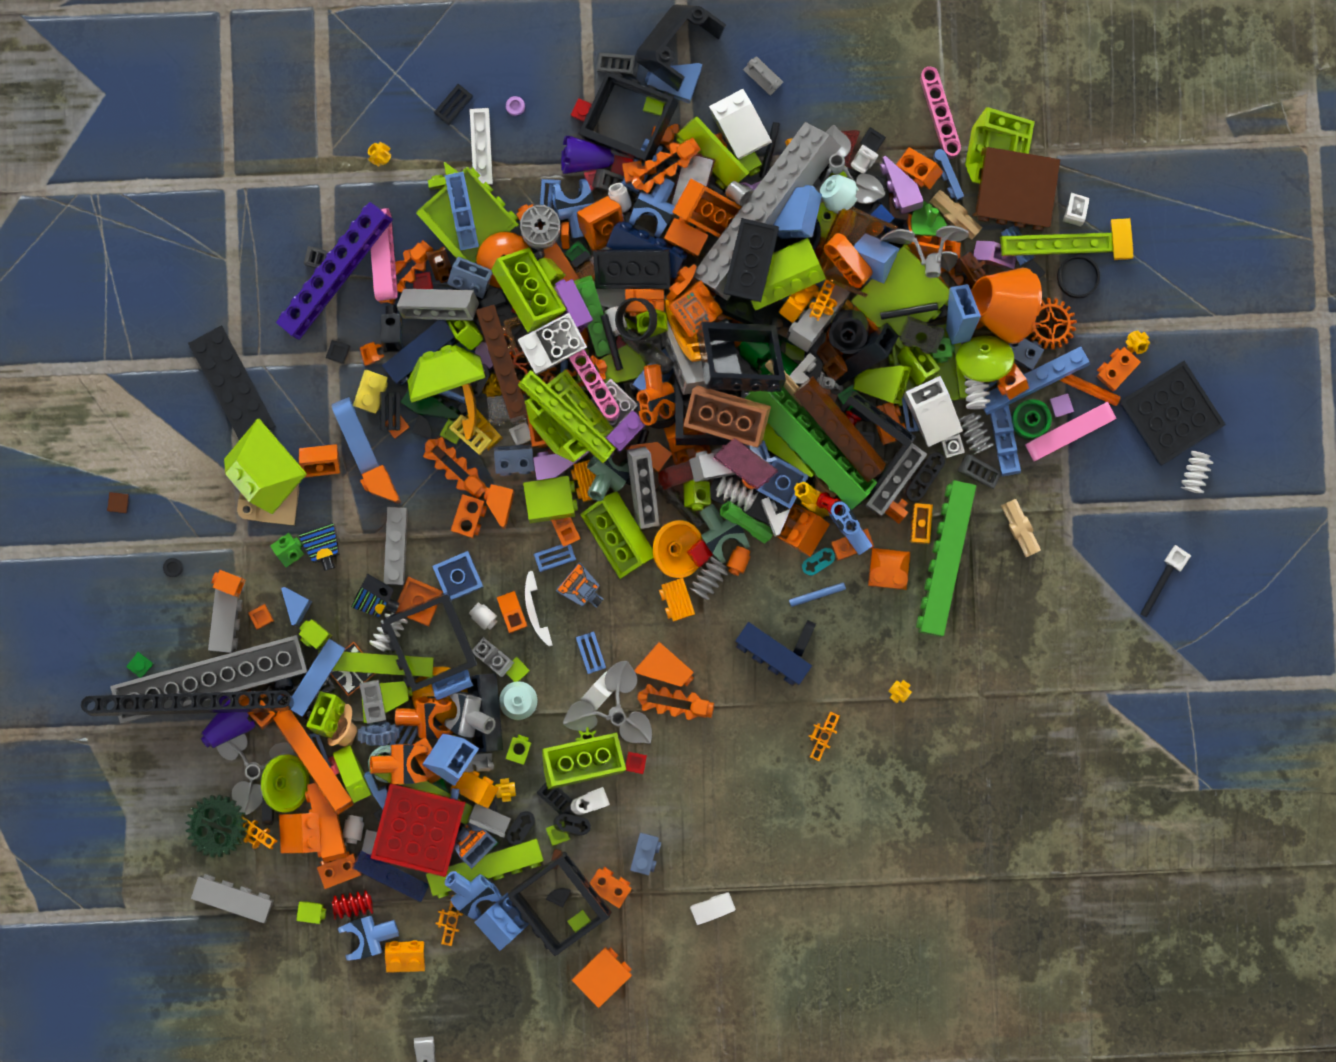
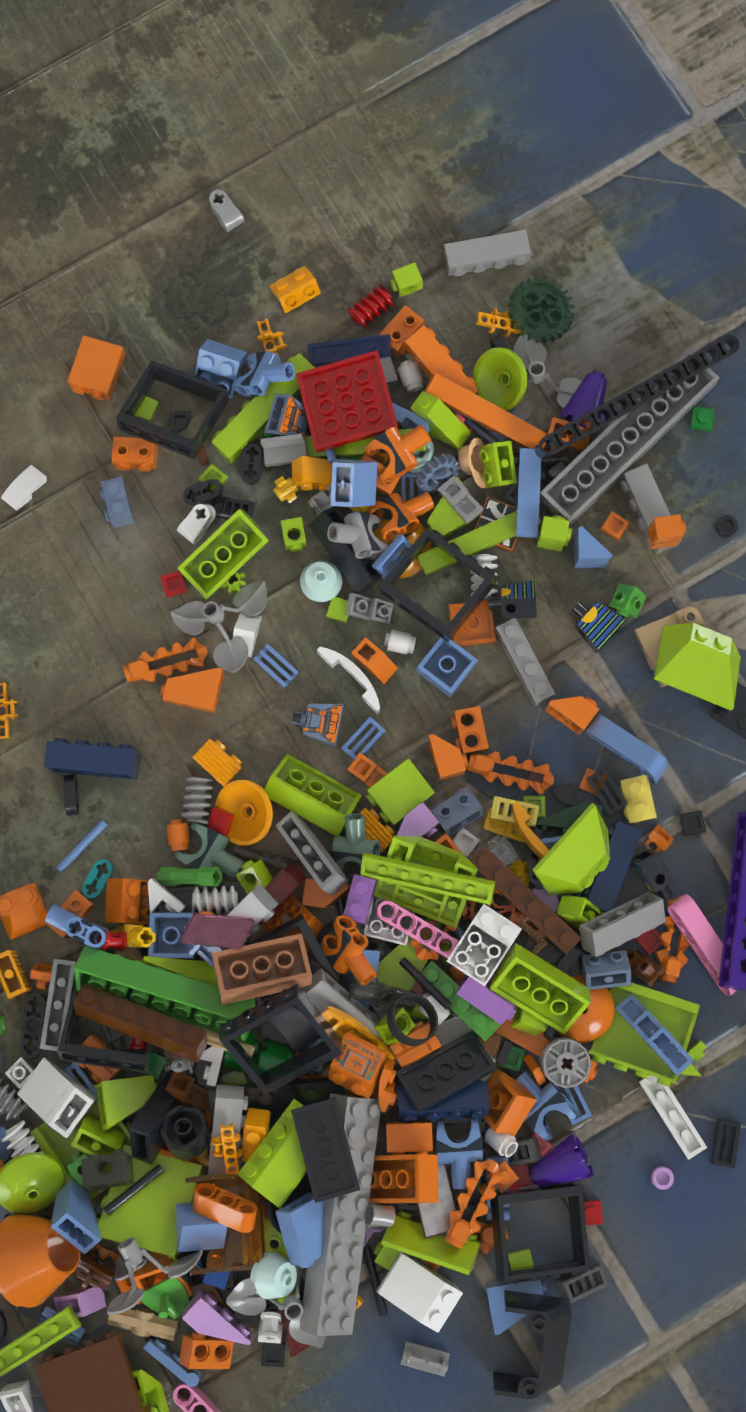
camera: 155 degrees right, 5 degrees down
orange brick [279,813,321,853] -> none
orange brick [299,444,340,478] -> none
medium blue connector [337,915,399,960] -> none

